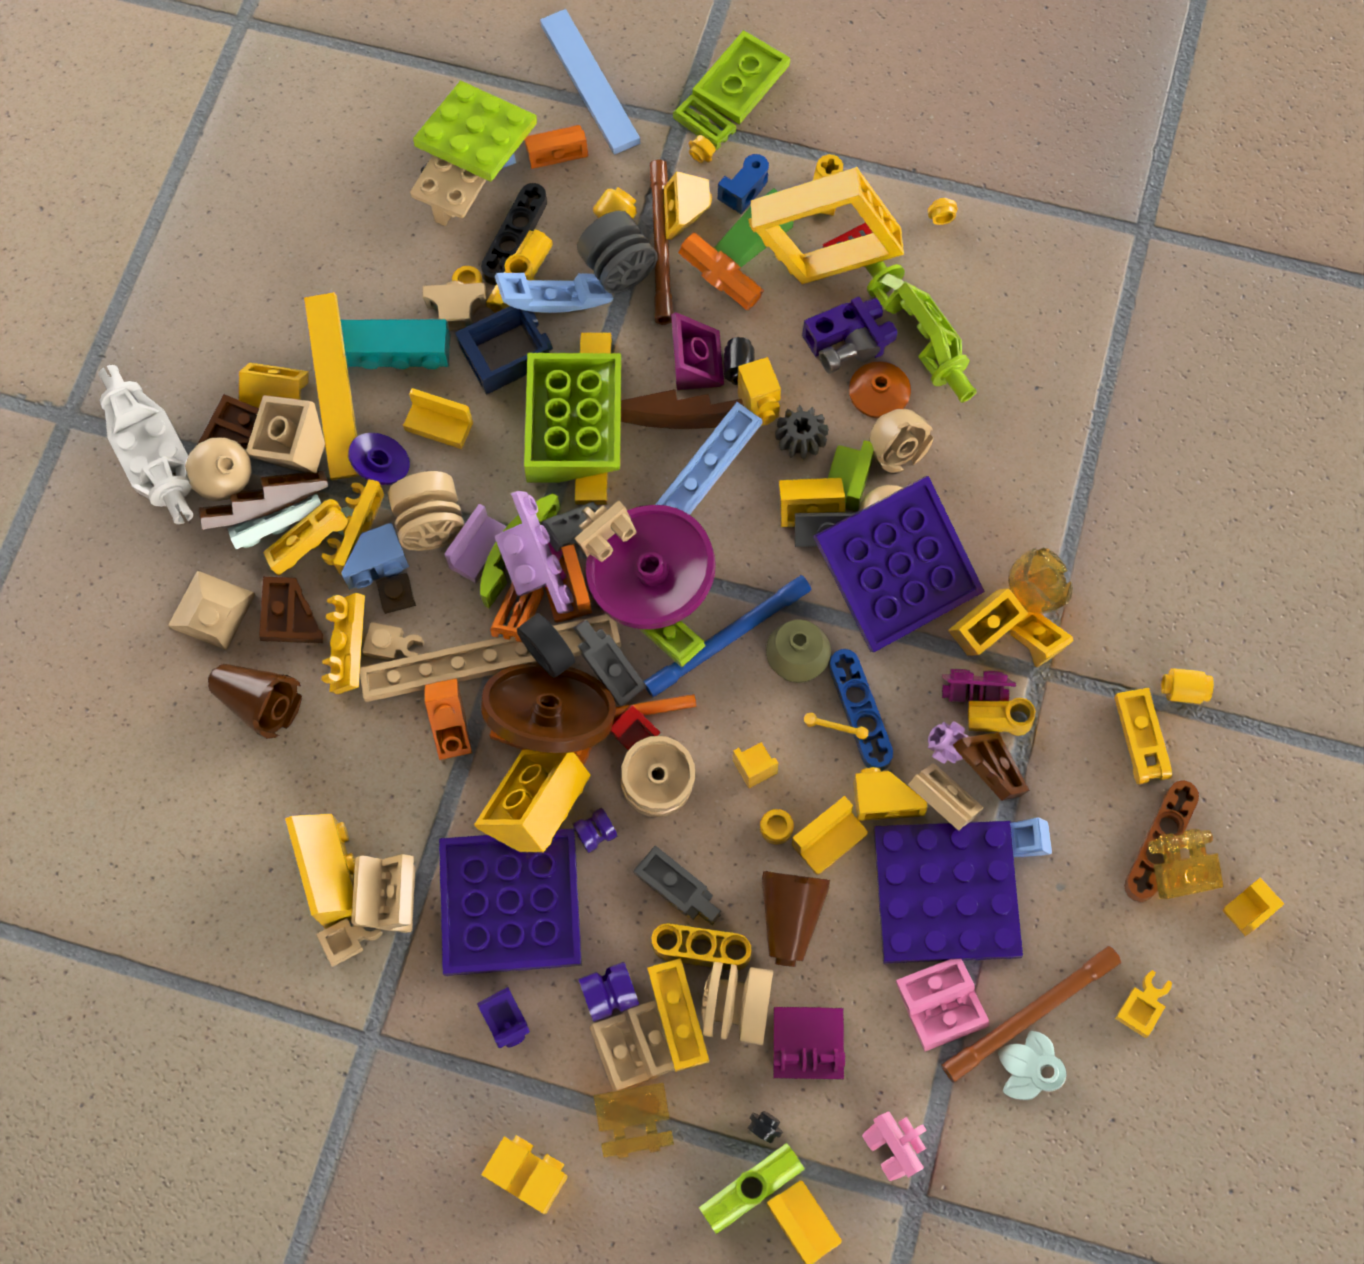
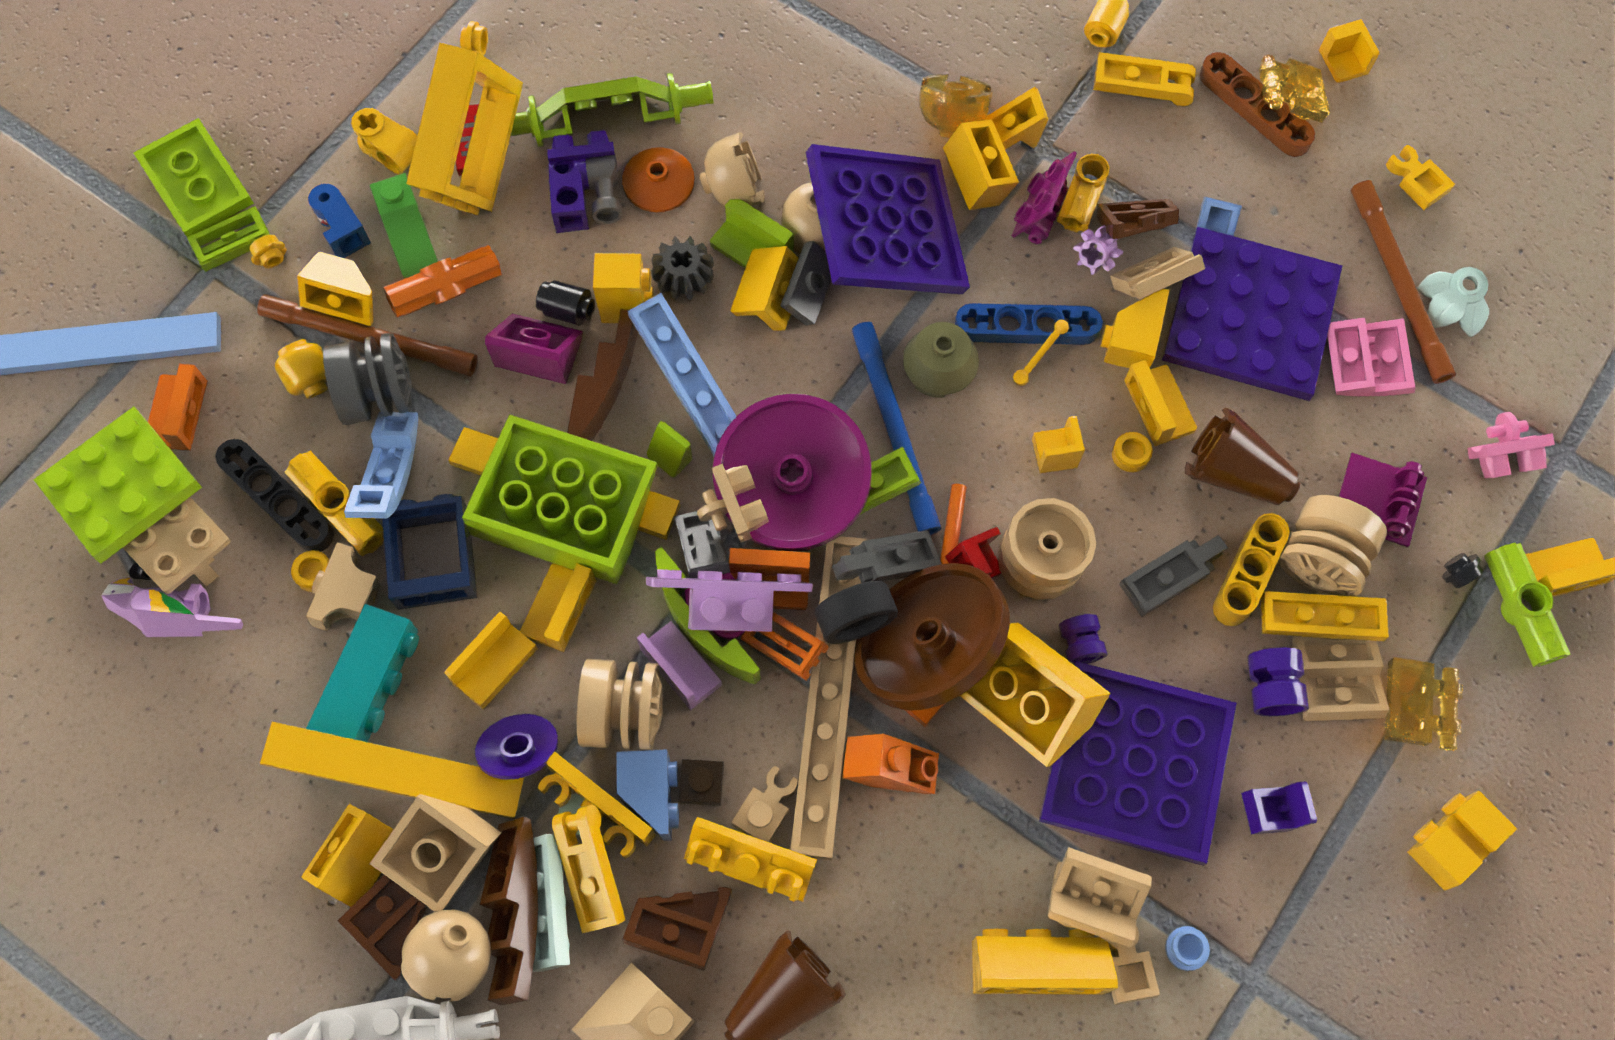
camera: 75 degrees left, 0 degrees up
none -> lavender animal [101,577,243,637]
none -> yellow panel [520,563,596,652]
none -> lime slope [647,421,693,478]
none -> light blue plate [1165,926,1210,971]

